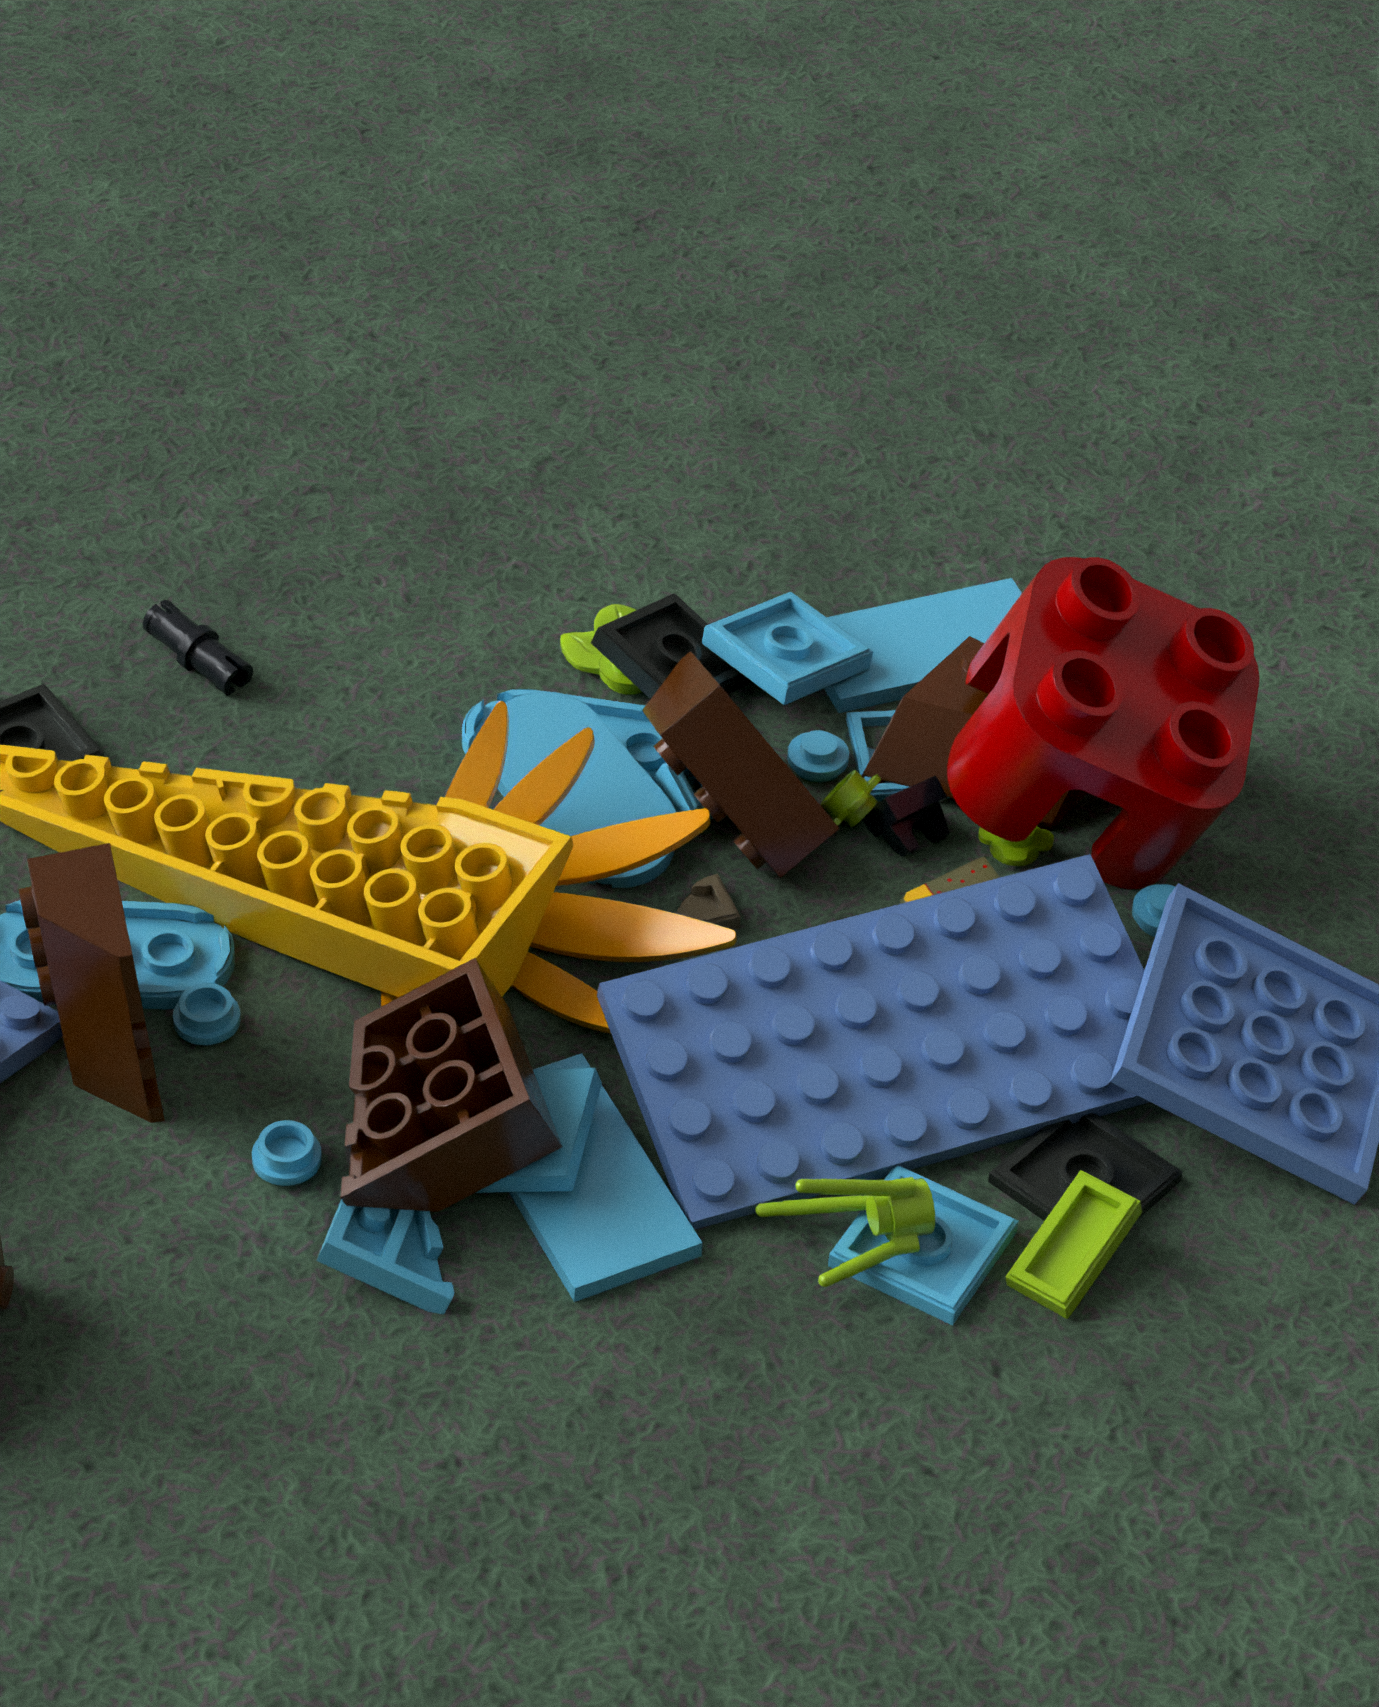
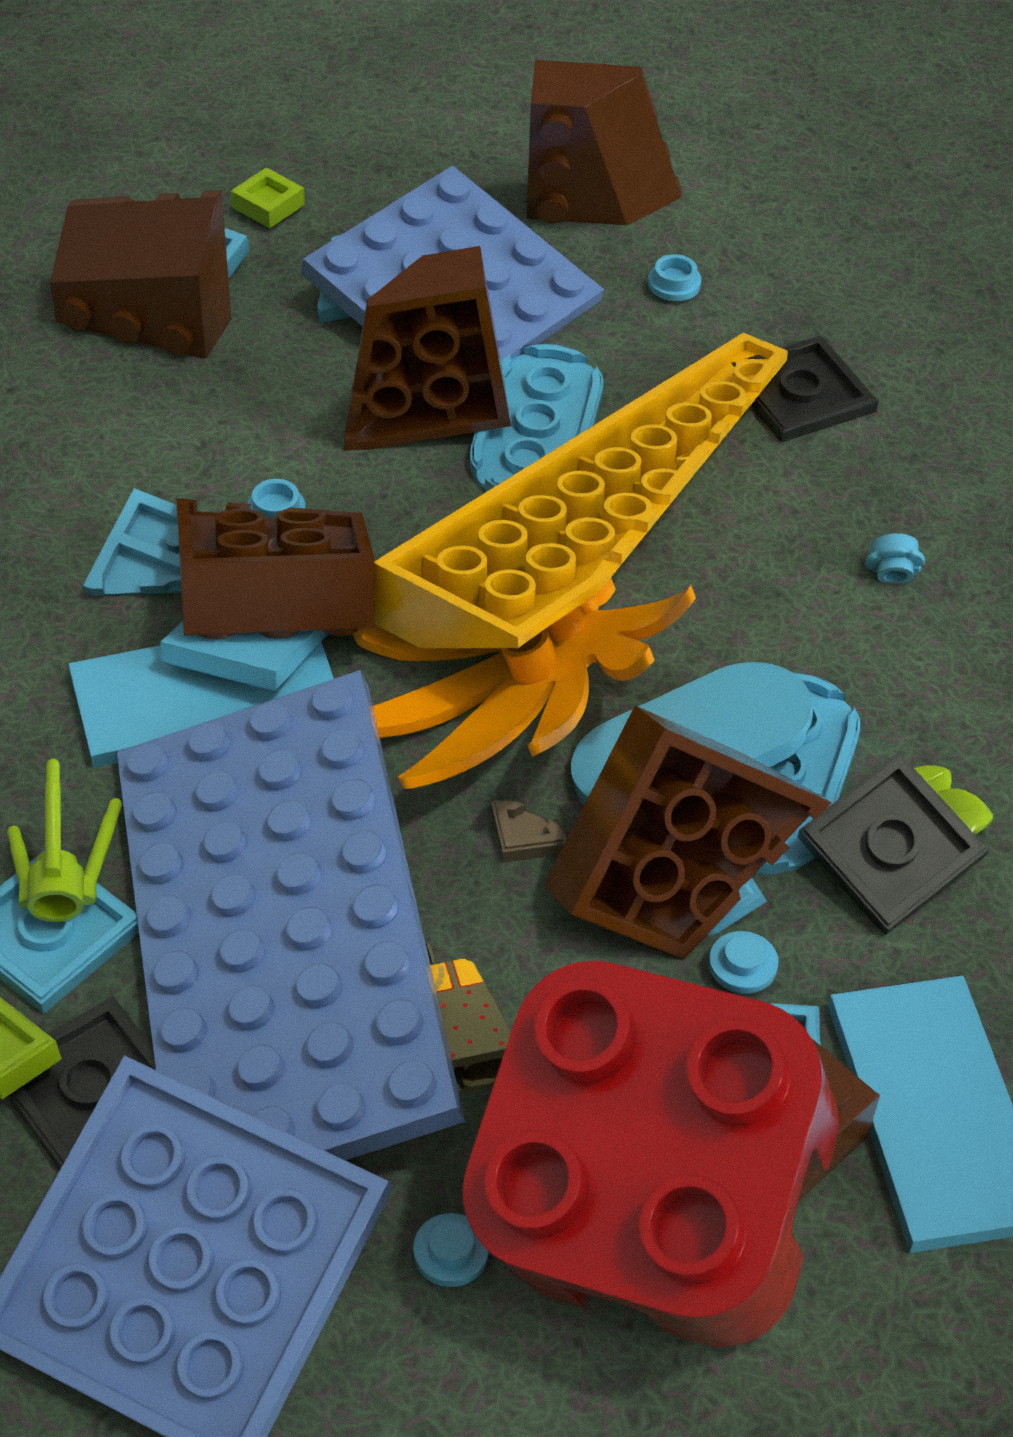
camera: 100 degrees right, 5 degrees up
black pin [143,600,253,696] -> none
medium azure plate [173,983,241,1045] -> none
medium azure tile [702,592,873,705] -> none
lime plate [820,770,882,827] -> none
none -> medium azure plate [865,533,925,583]

